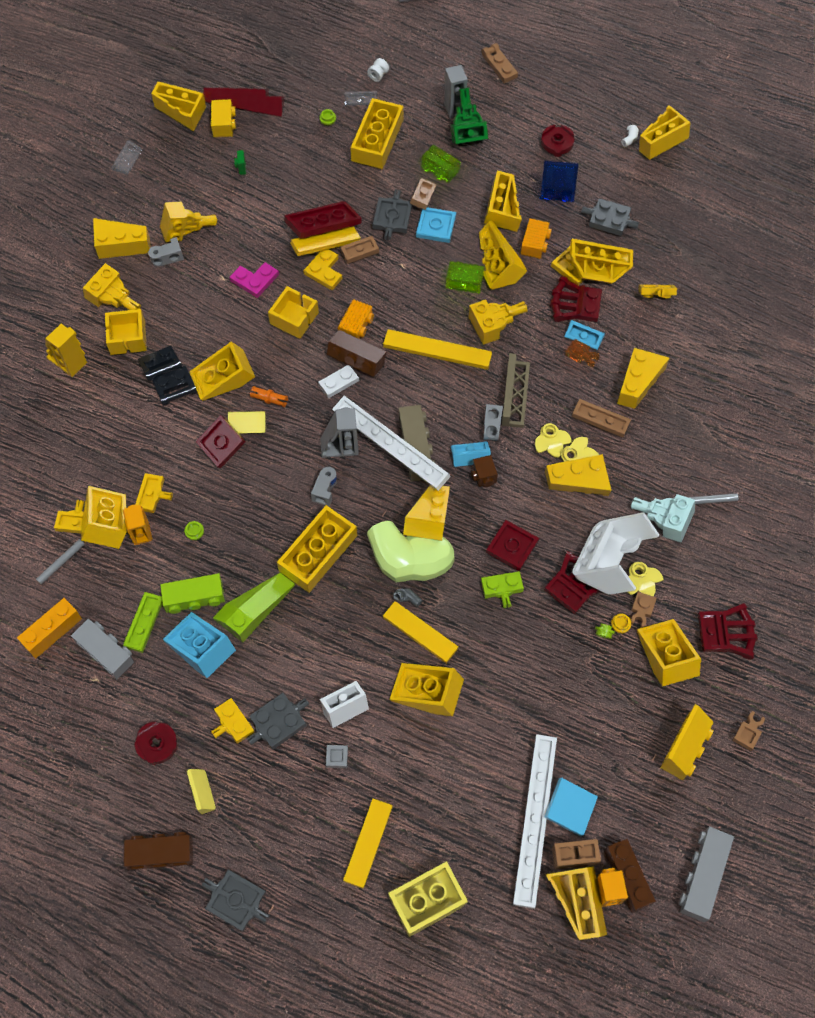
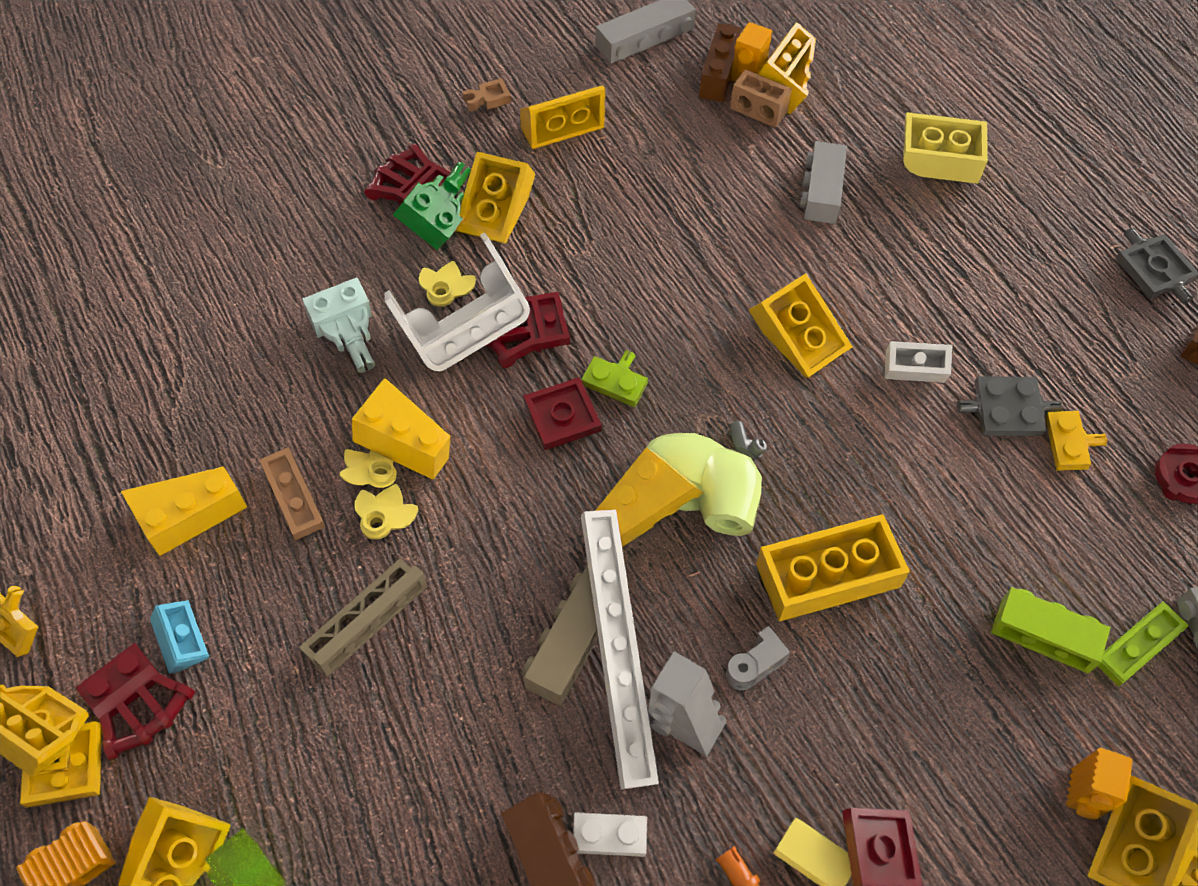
camera: 145 degrees left, 5 degrees down
yellow plate [135,473,173,513] -> none
medium azure slope [163,612,236,678] -> none
lime plate [184,521,204,540] -> none
light yellow slope [187,769,216,814] -> none
lime wedge [213,573,295,643] -> none
light grey plate [326,745,348,768] -> none
yellow tile [343,799,393,889] -> none
yellow tile [383,329,492,370] -> none
yellow tile [383,601,459,664] -> none
medium azure slope [451,441,491,467] -> none
yellow brick [469,299,528,345] -> none
reddish brown brick [471,455,498,487] -> none
light grey leg [483,404,503,441] -> none
white plate [513,734,557,909] -> none
medium azure tile [544,778,598,836] -> none
clear orange plate [565,339,600,367] -> none
lime plate [595,624,615,639] -> none
yellow plate [611,614,631,633] -> none
medium nougat plate [631,592,657,628] -> none
light grey bar [688,493,739,504] -> none
none -> green brick [393,162,471,250]
none -> light grey brick [800,141,847,224]

